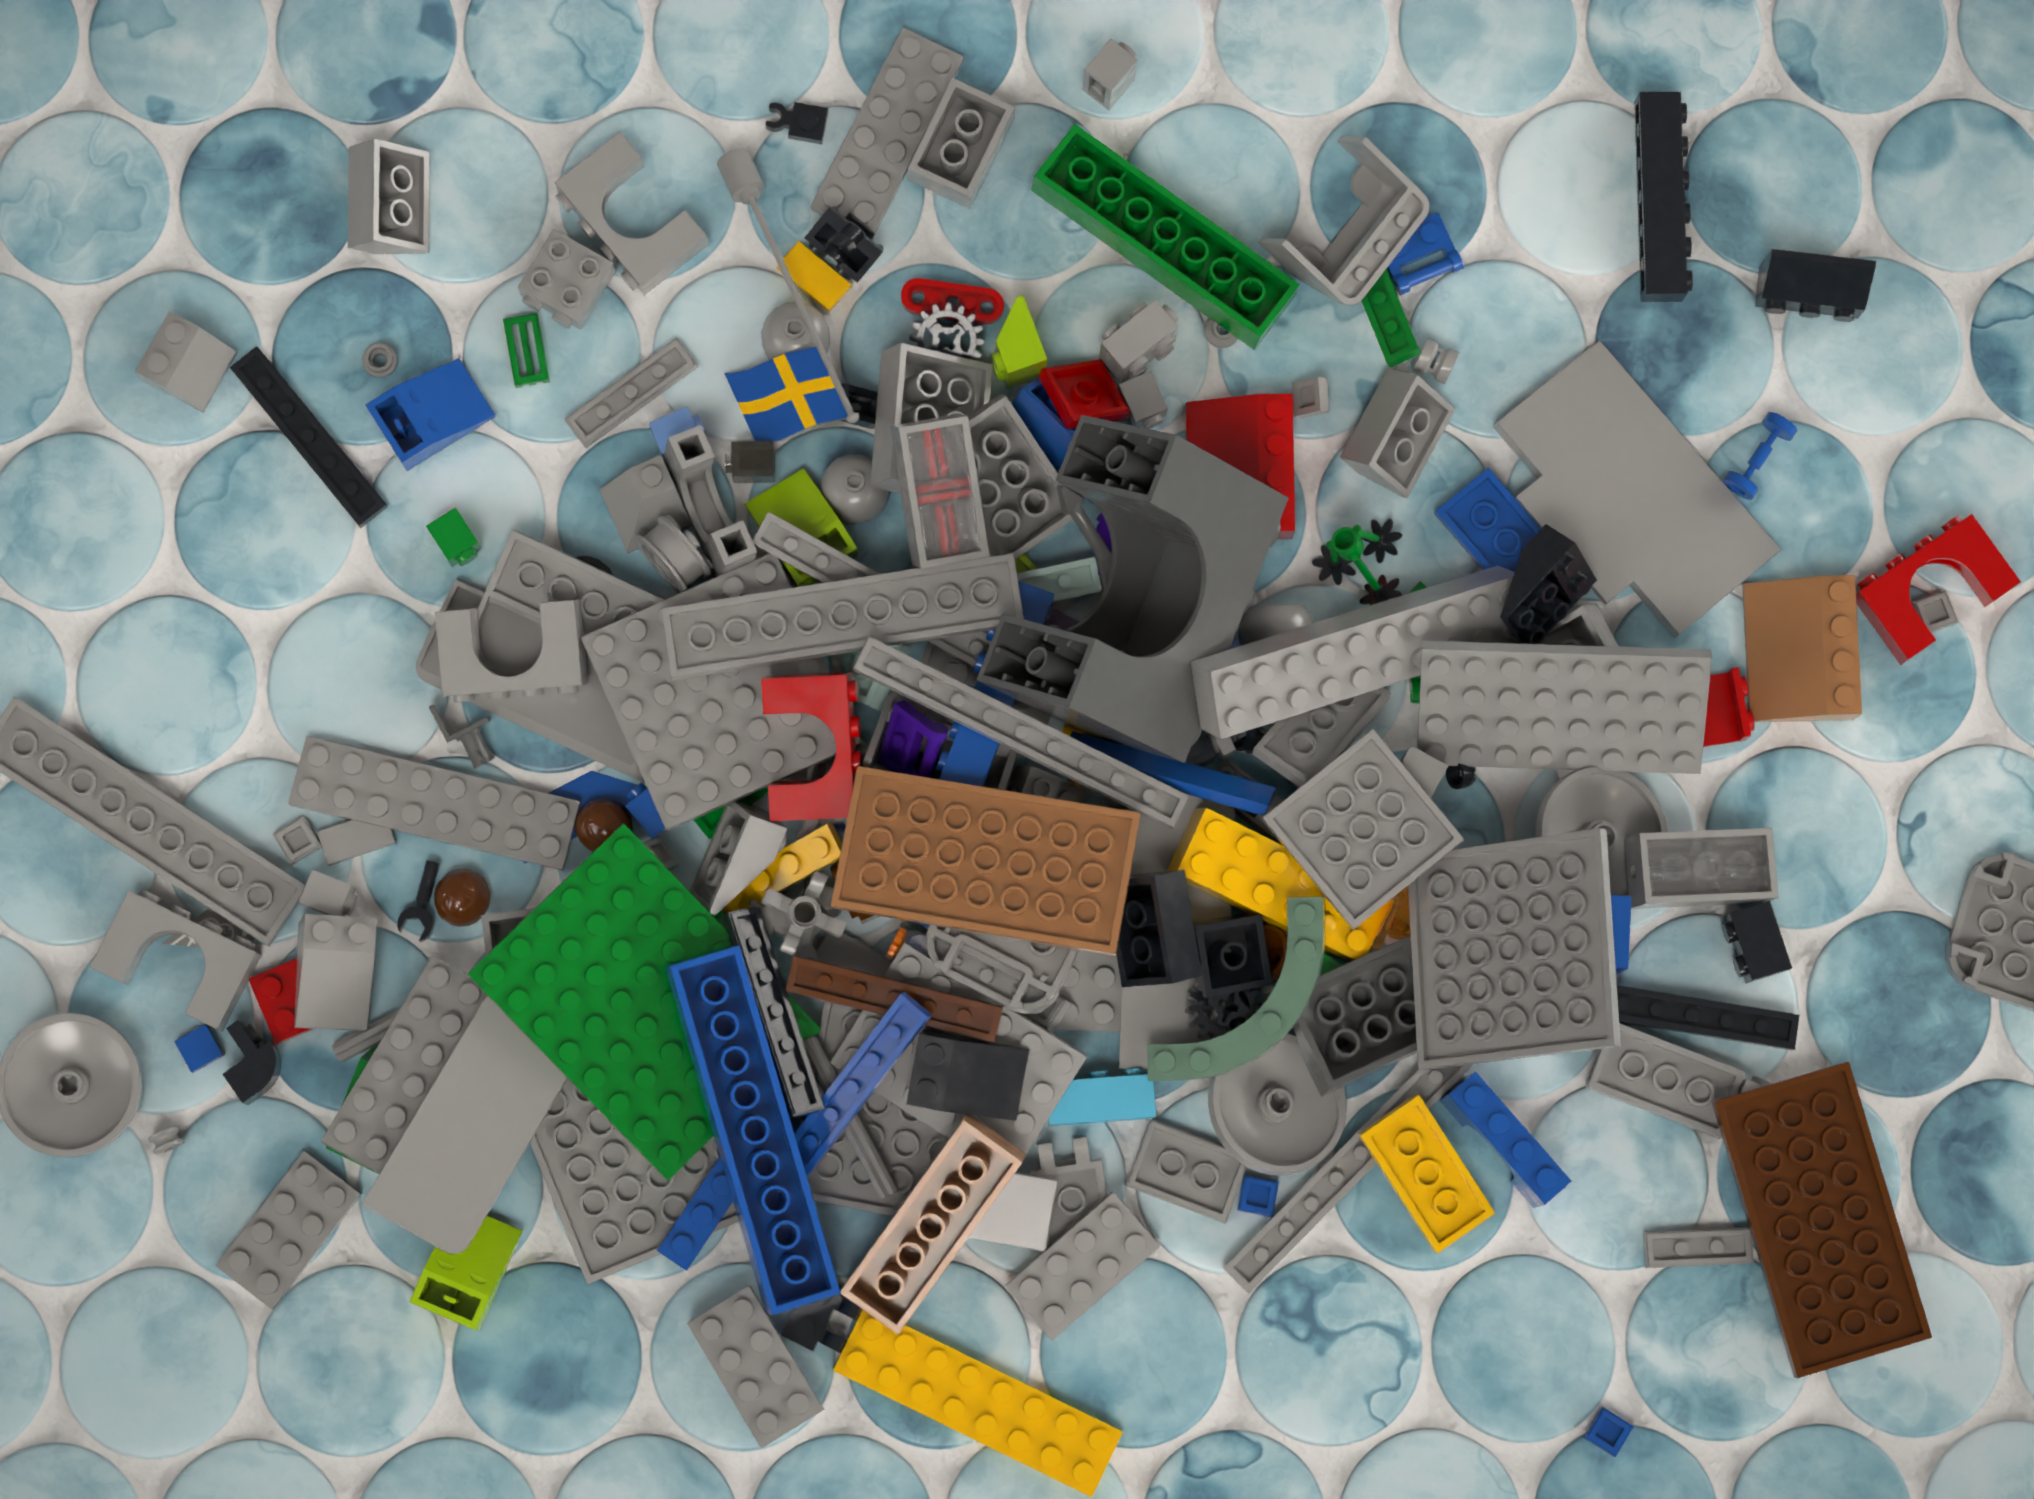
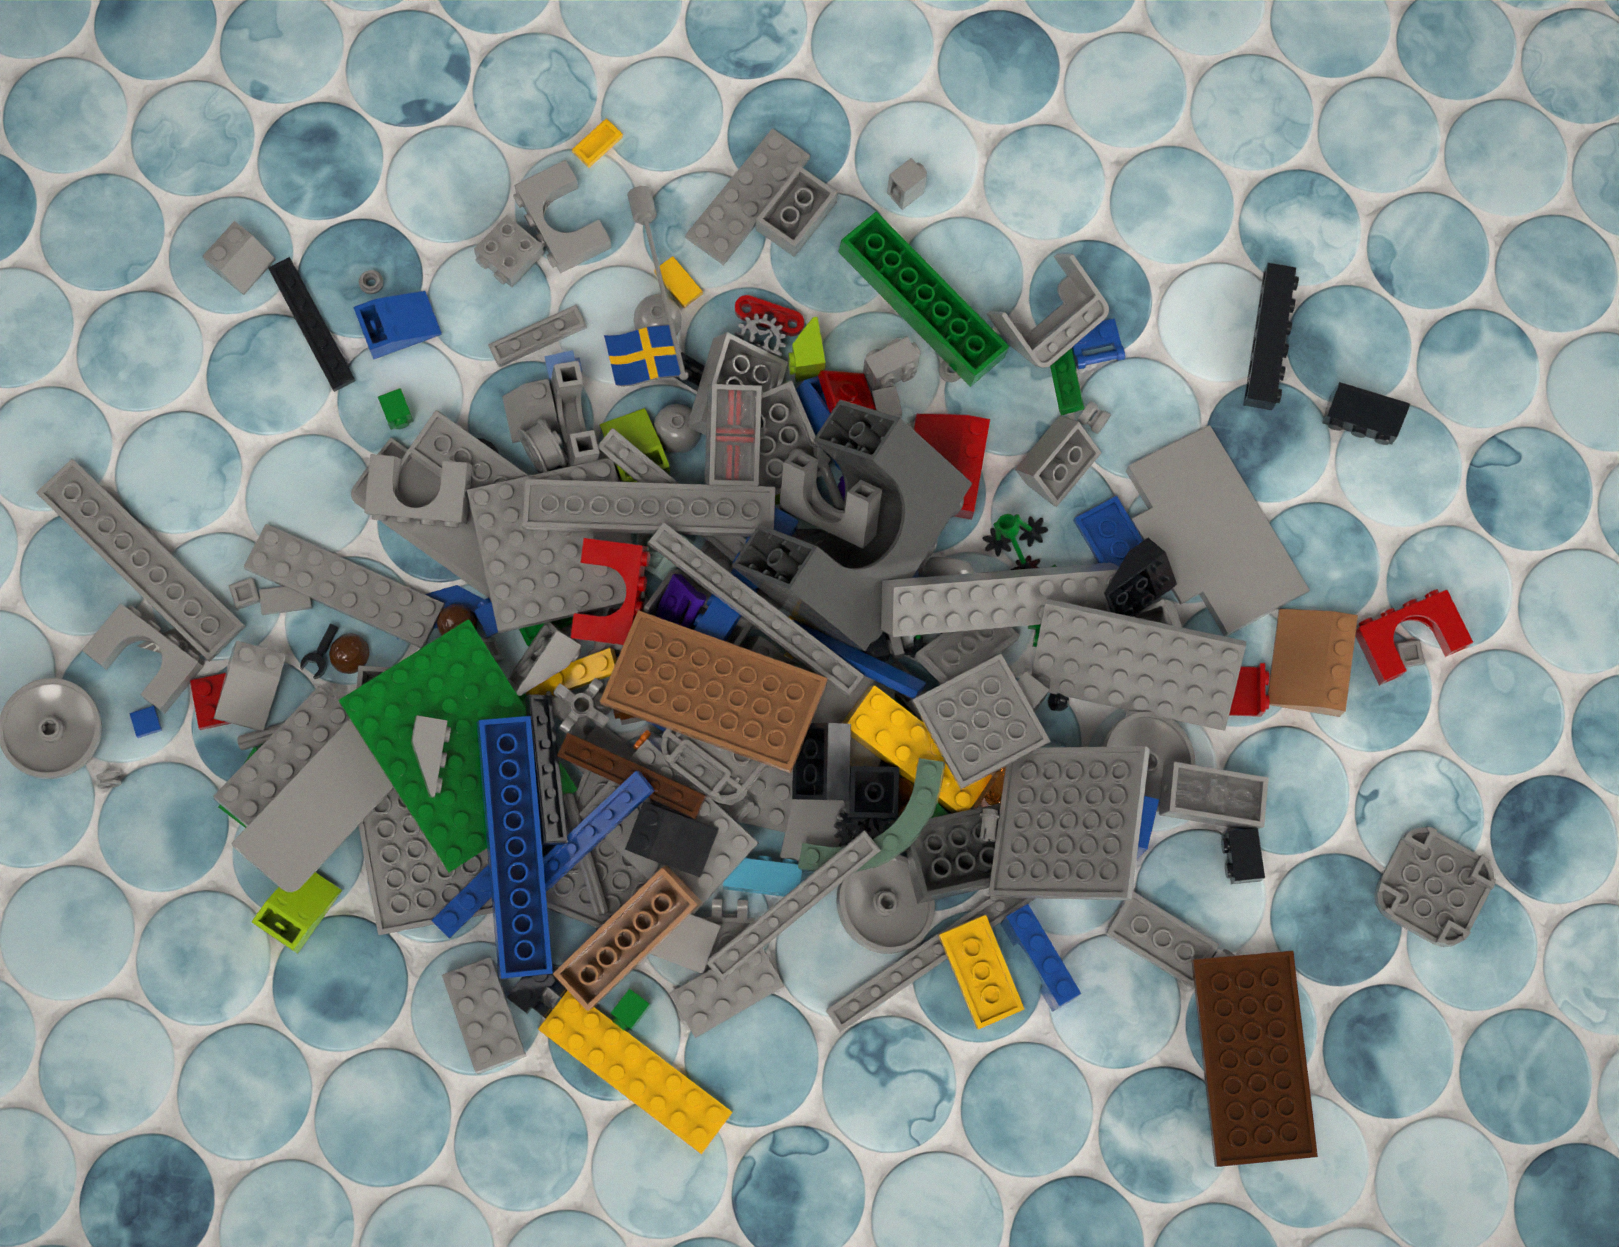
camera: 10 degrees right, 5 degrees down
light grey plate [215,1151,362,1309] -> none
black brick [222,1020,281,1105] -> none
light grey brick [298,869,358,916] -> none
light grey slope [348,139,430,254] -> none
dark grey bracket [429,704,495,769] -> none
green tile [503,313,550,388] -> none
clear smoke brick [725,441,775,483] -> none
black plate [765,102,829,145] -> none
black cylinder [804,206,883,283] -> none
light grey tile [1125,1119,1247,1224] -> none
blue tile [1237,1175,1279,1217] -> none
light grey plate [1292,376,1329,419] -> none
blue tile [1583,1407,1634,1457] -> none
black plate [1617,985,1800,1051] -> none
light grey tile [1643,1228,1754,1268] -> none
blue wheel [1723,412,1797,500] -> none
none -> light grey slope [411,716,451,798]
none -> yellow tile [572,119,623,168]
none -> green brick [611,989,651,1031]
none -> light grey tile [706,830,881,981]
none -> light grey arch [779,450,882,548]
none -> light grey pin [979,809,1000,842]

